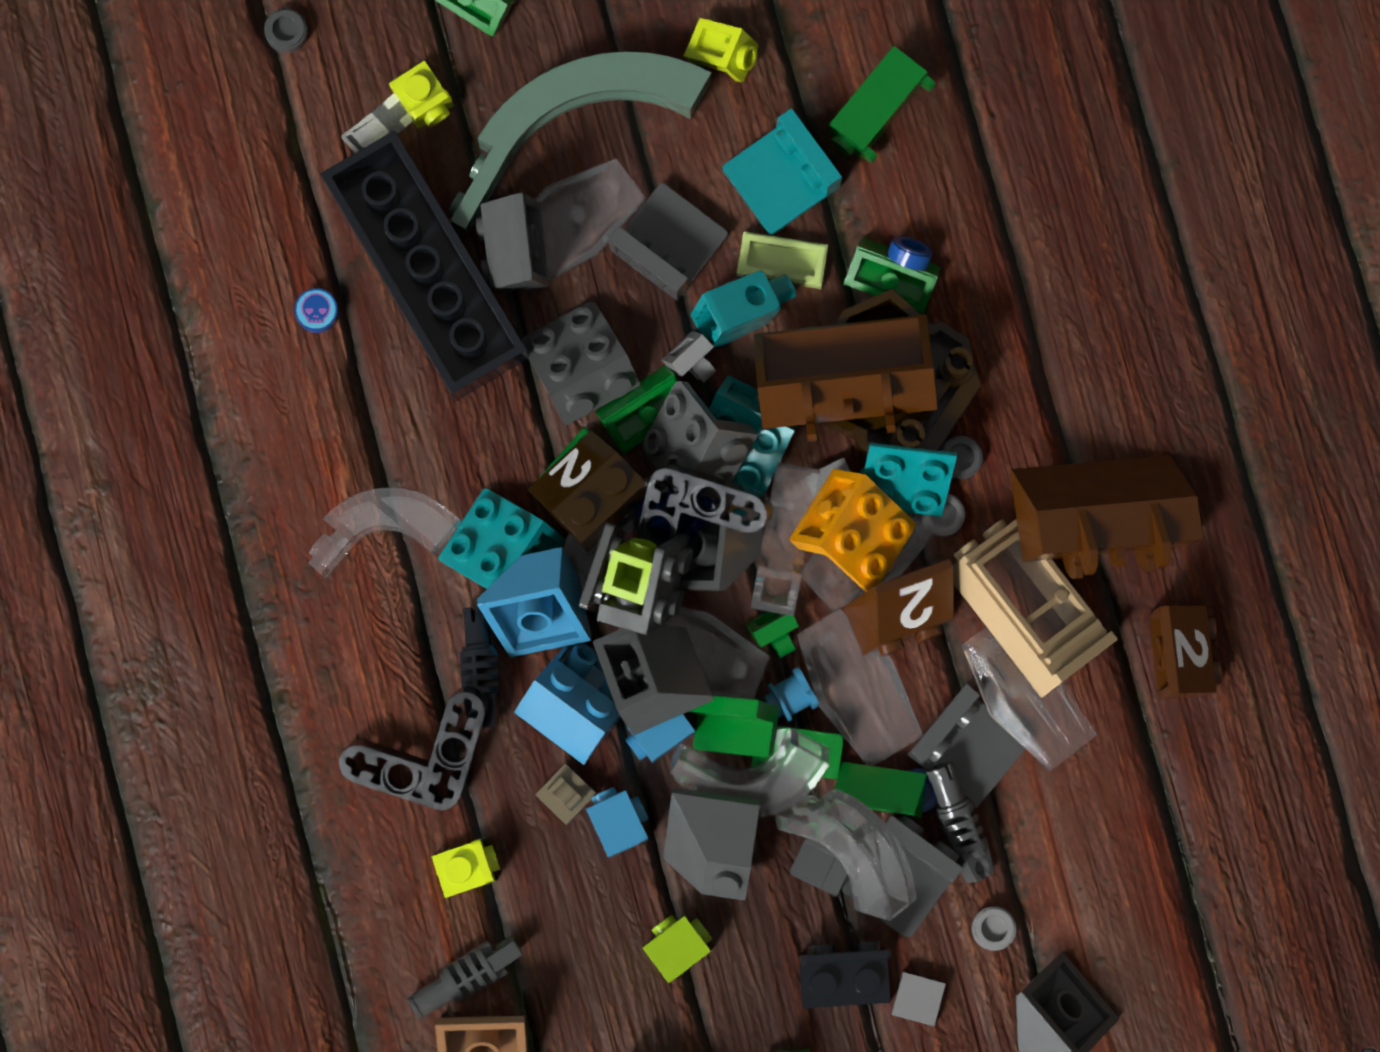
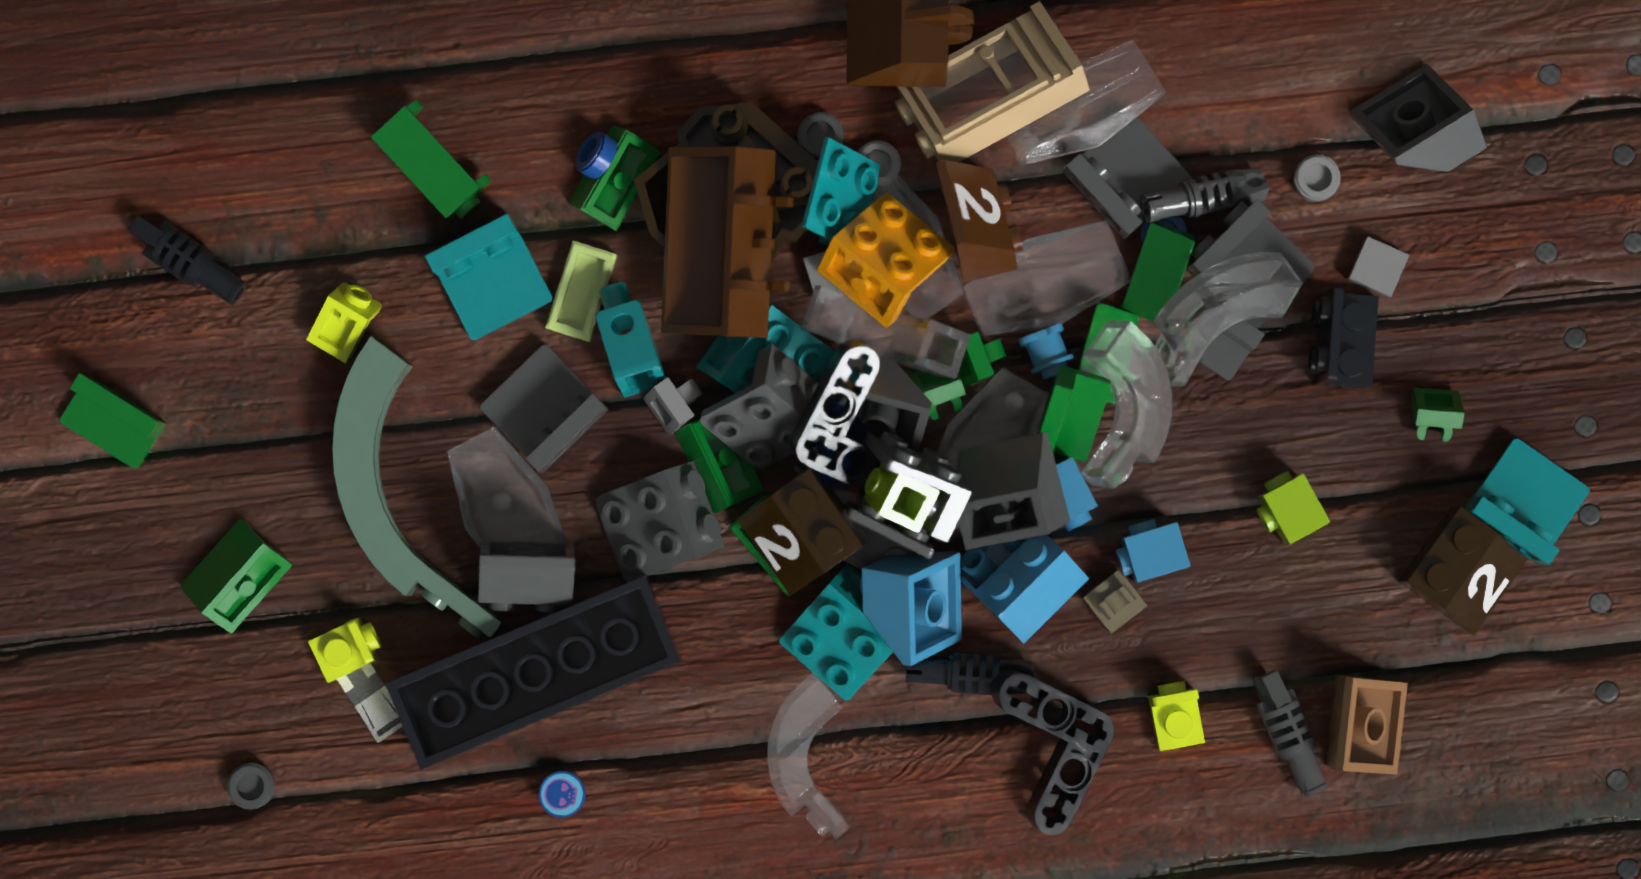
camera: 80 degrees left, 5 degrees up
dark grey slope [663,787,760,901] -> none
none -> green tile [908,359,966,420]

